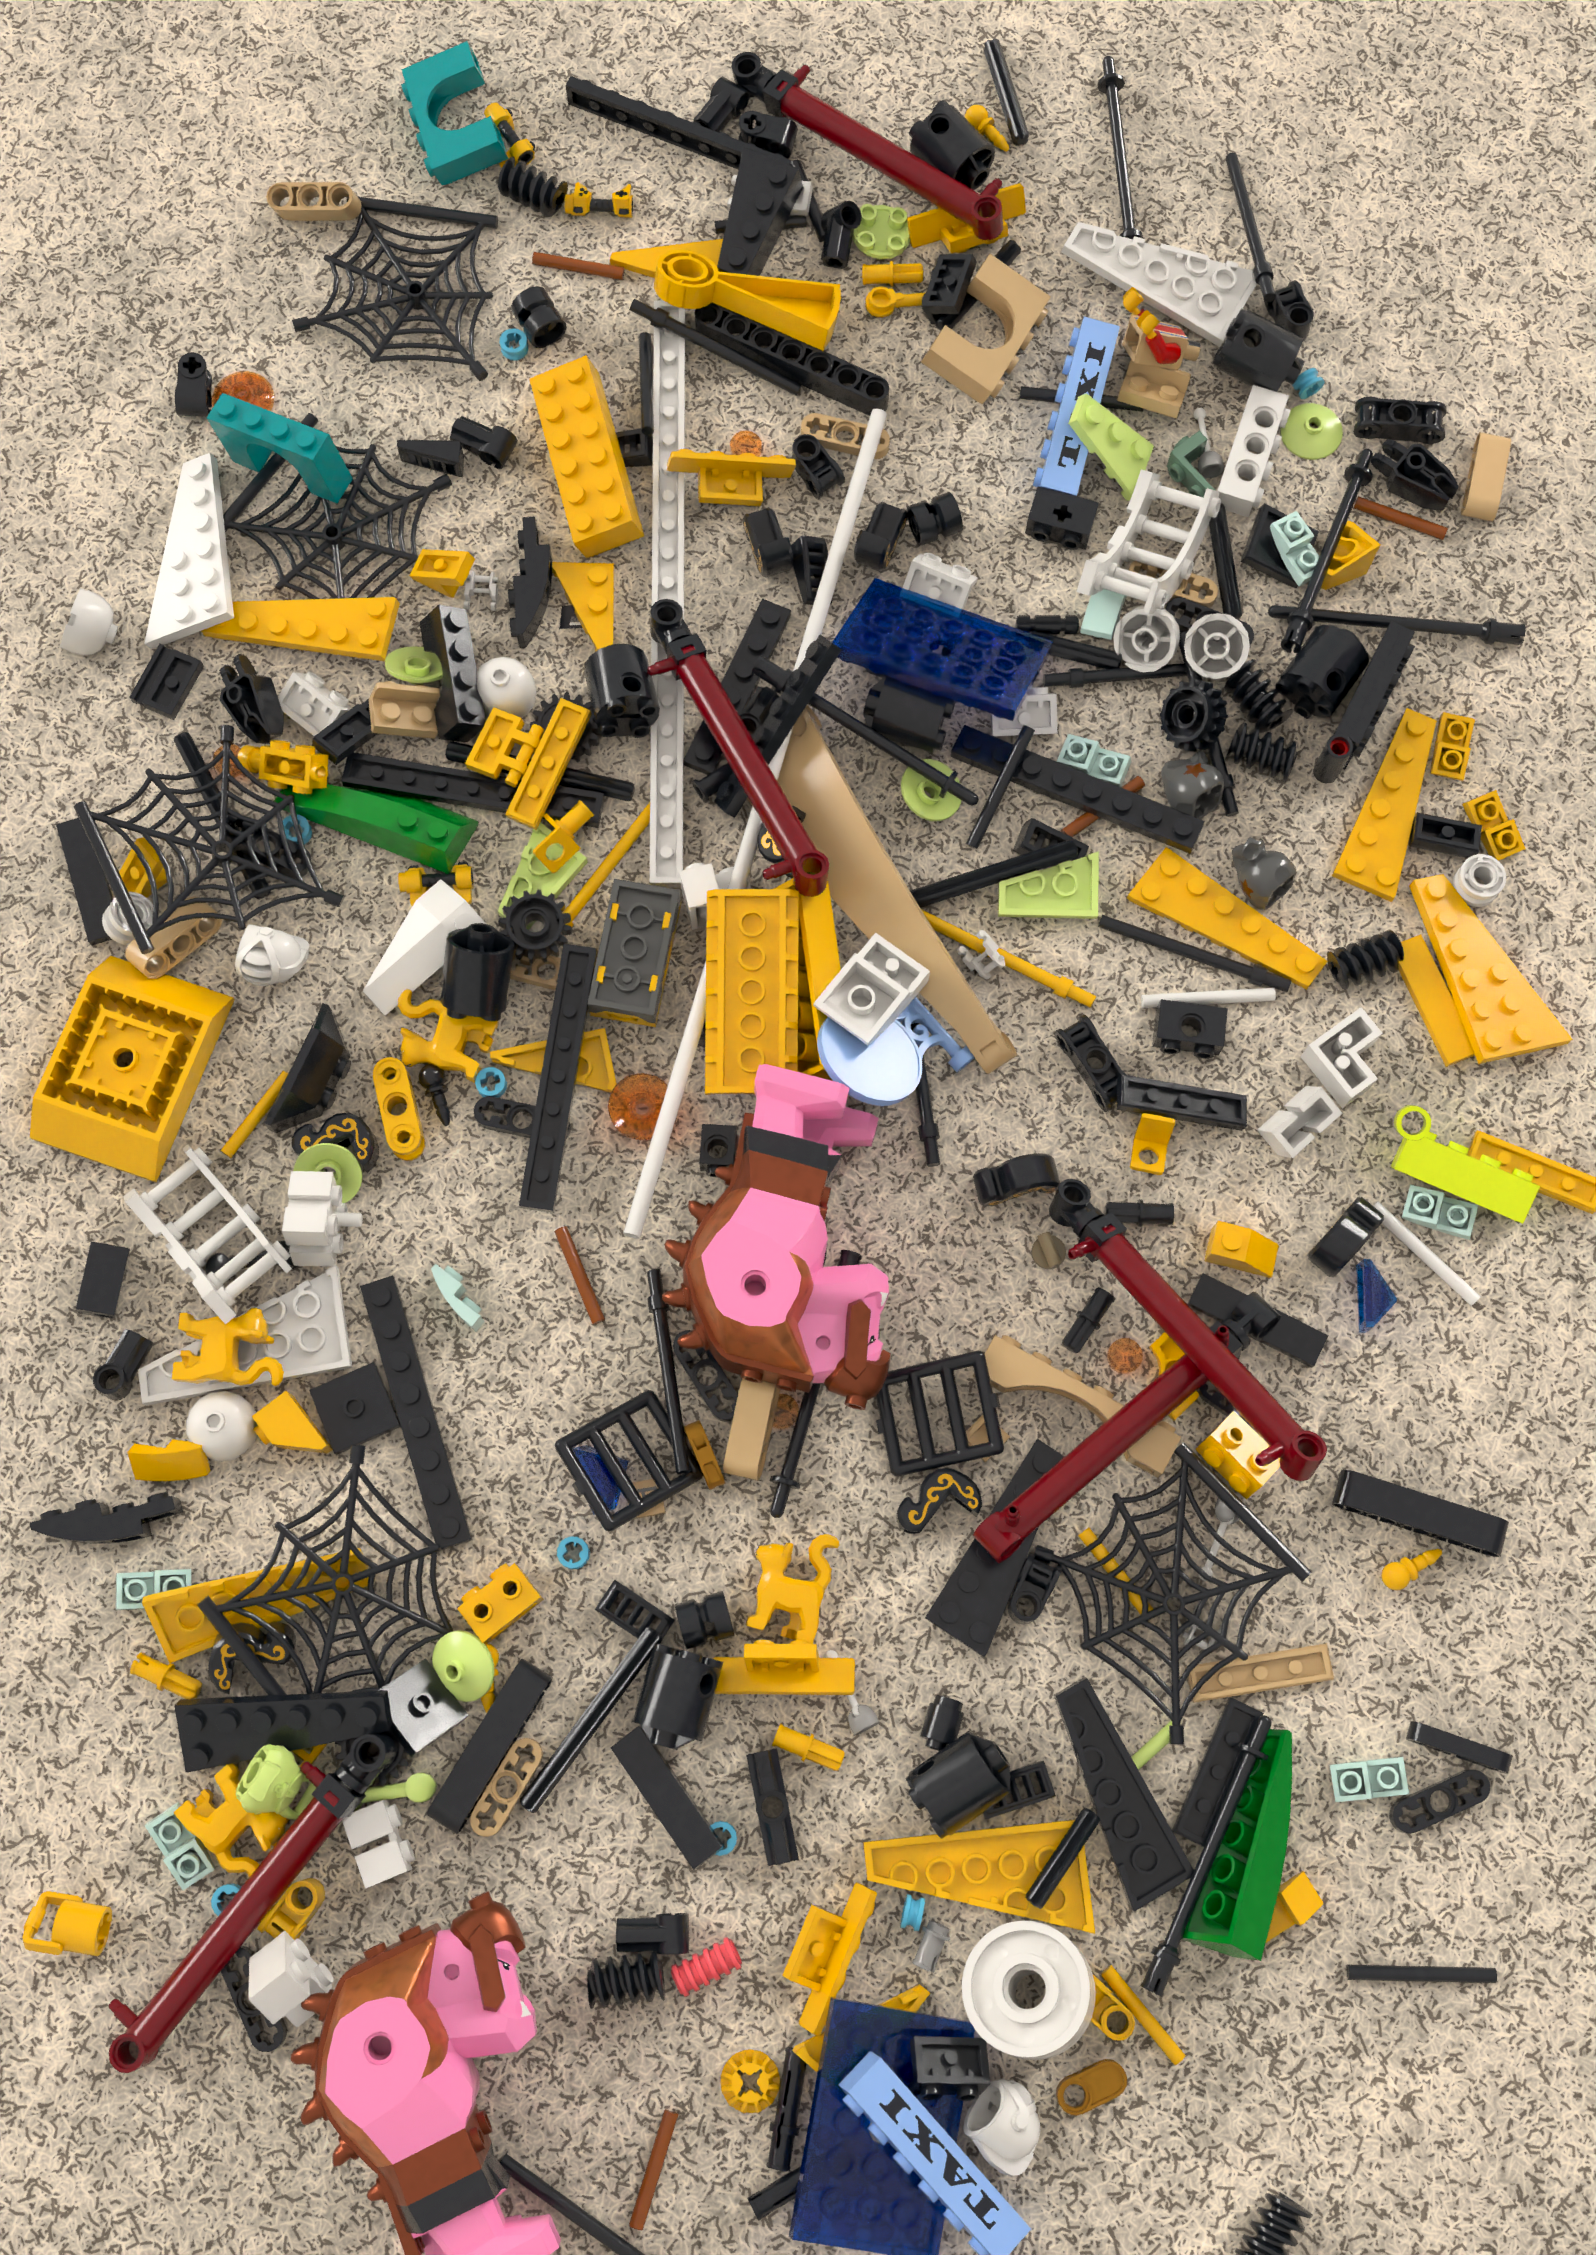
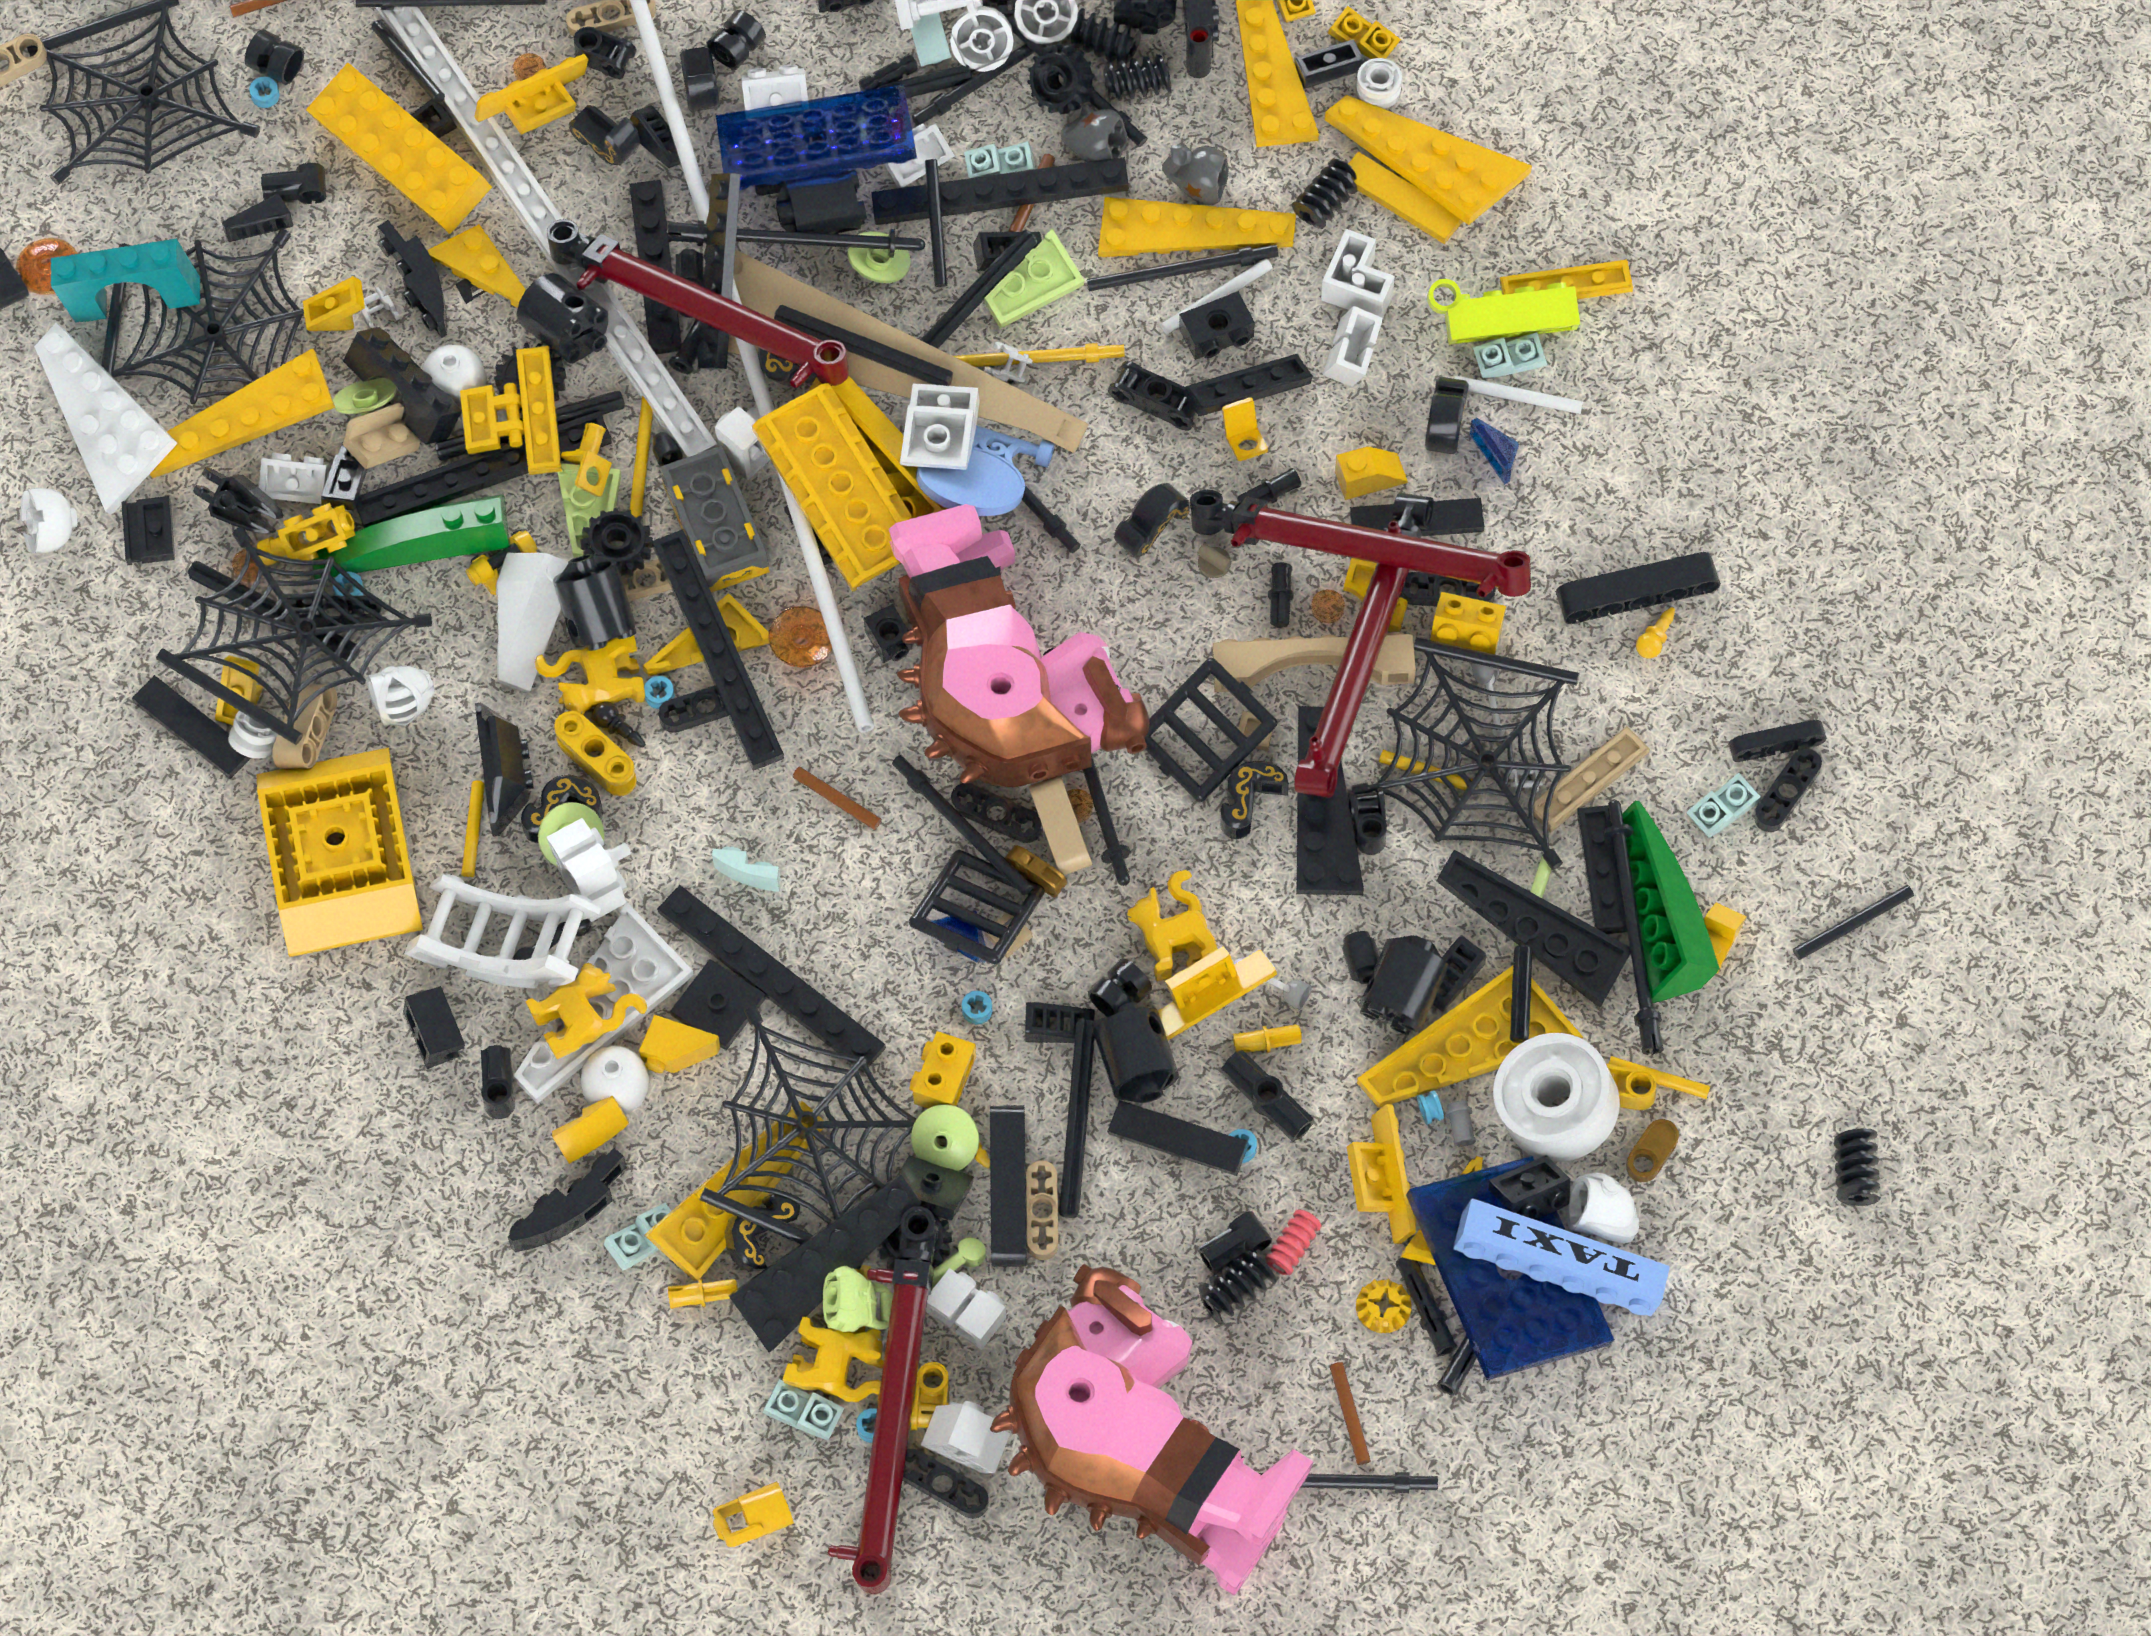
camera: 30 degrees left, 10 degrees down
none -> black hose [652,432,683,467]
none -> black axle [774,305,953,386]

